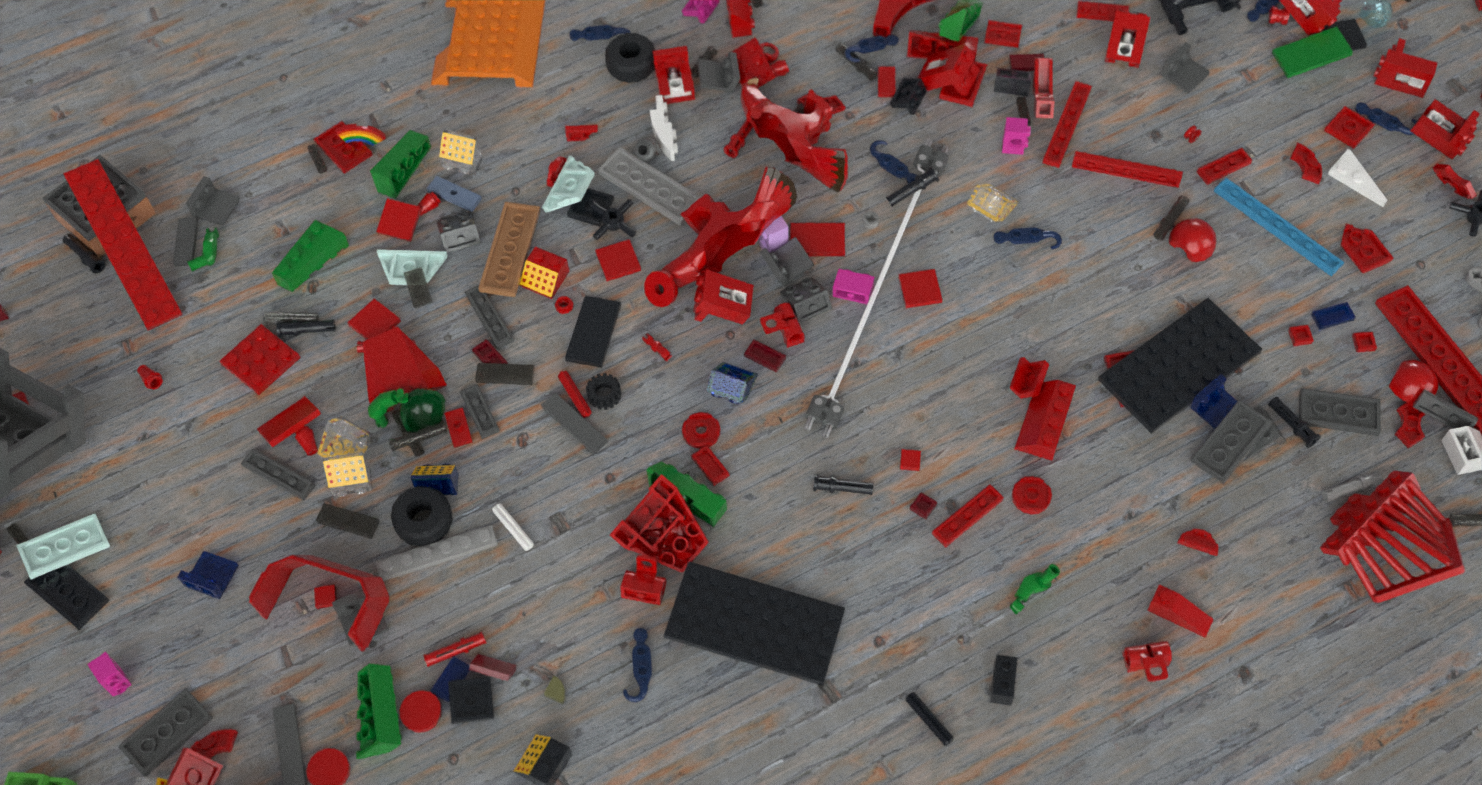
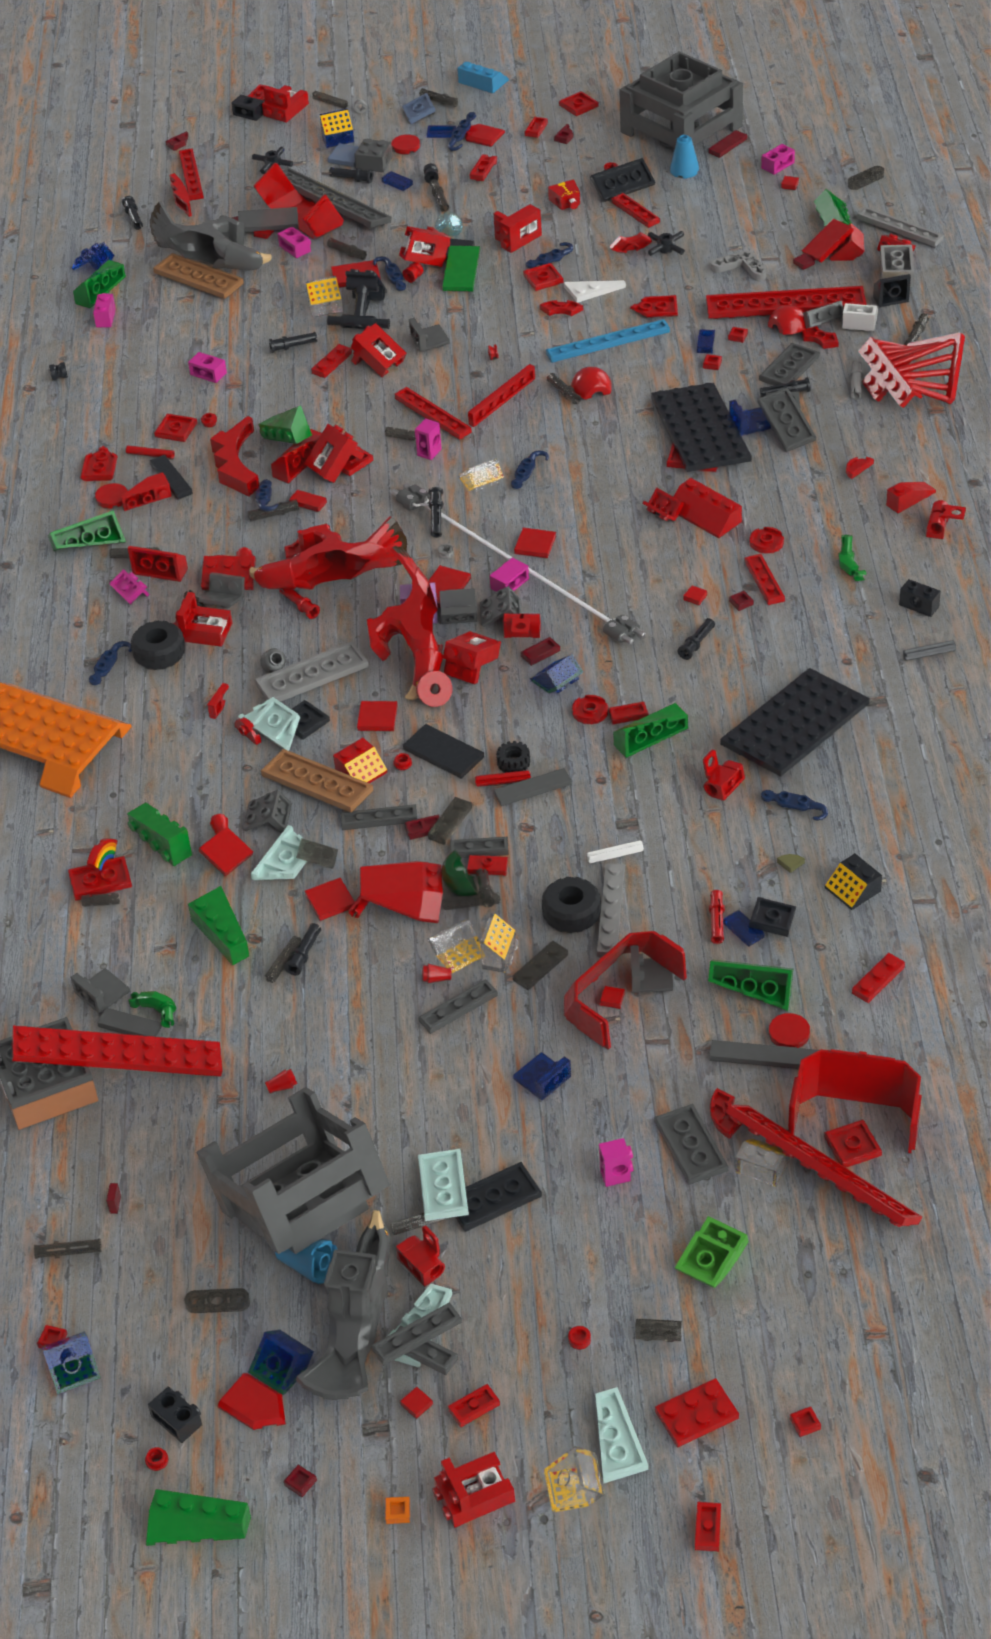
camera: 65 degrees left, 15 degrees down
black pin [62,234,106,274] -> none
red plate [219,324,300,395] -> none
red tile [257,396,321,447] -> none
green arm [368,388,408,428] -> none
red tile [399,690,442,733] -> none
slope [411,464,459,495] -> none
sand blue tile [427,176,482,212] -> none
slope [439,130,483,175] -> none
dark red tile [469,654,517,681] -> none
black bar [590,199,636,240] -> none
red wedge [610,474,709,573] -> none
red piece [642,333,672,361] -> none
white slope [650,95,678,161] -> none
dark blue piece [870,140,917,184] -> none
black bracket [890,78,927,115] -> none
red plate [984,20,1022,48] -> none
black bracket [994,68,1032,96] -> none
dark red tile [1009,53,1044,71] -> none
red arch [1032,58,1055,118] -> none
red tile [1197,148,1252,185] -> none
red brick [1410,99,1480,159] -> none

